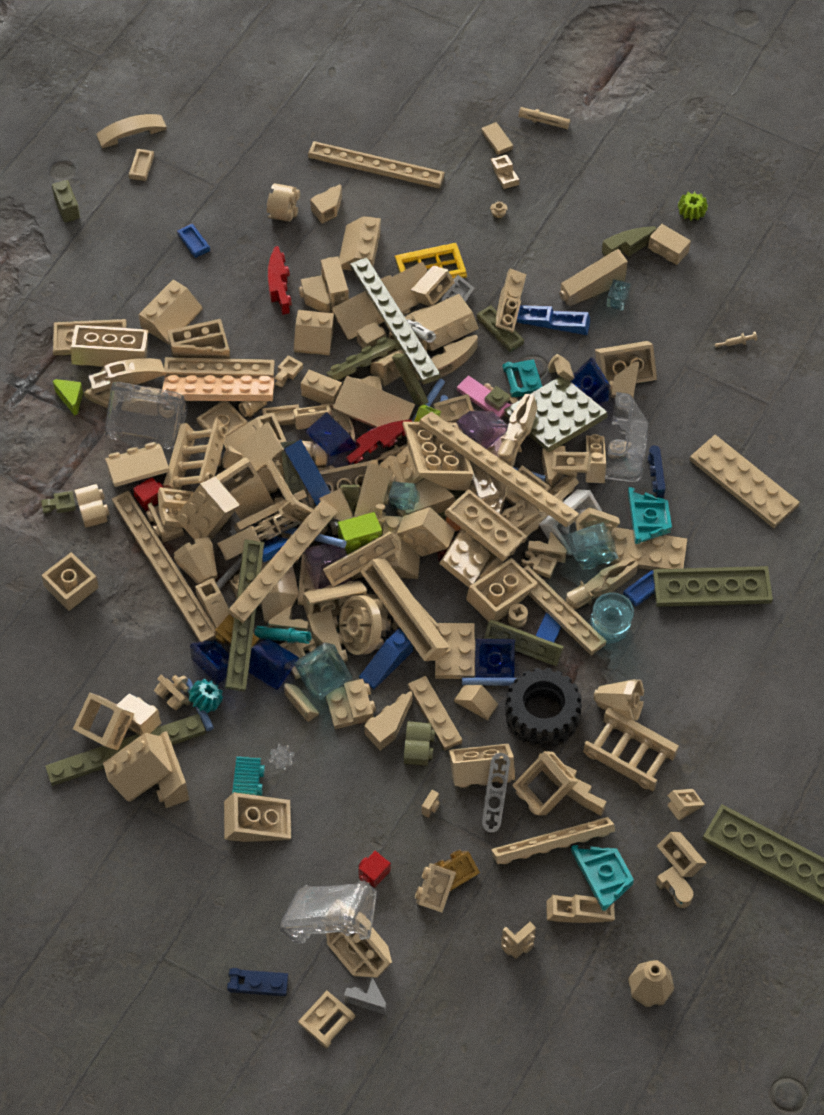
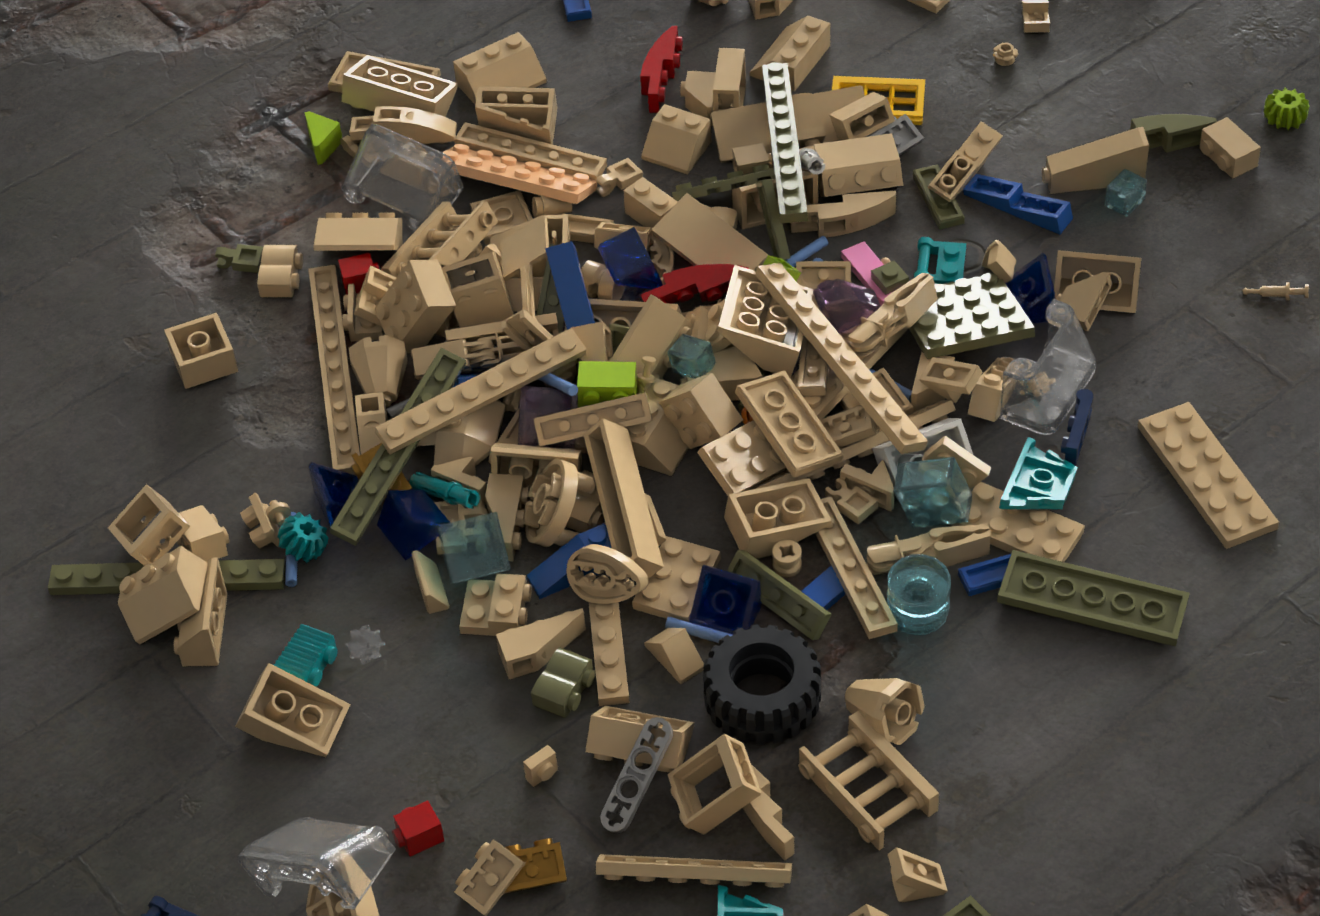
camera: 25 degrees right, 10 degrees down
none -> tan piece [567,544,648,604]

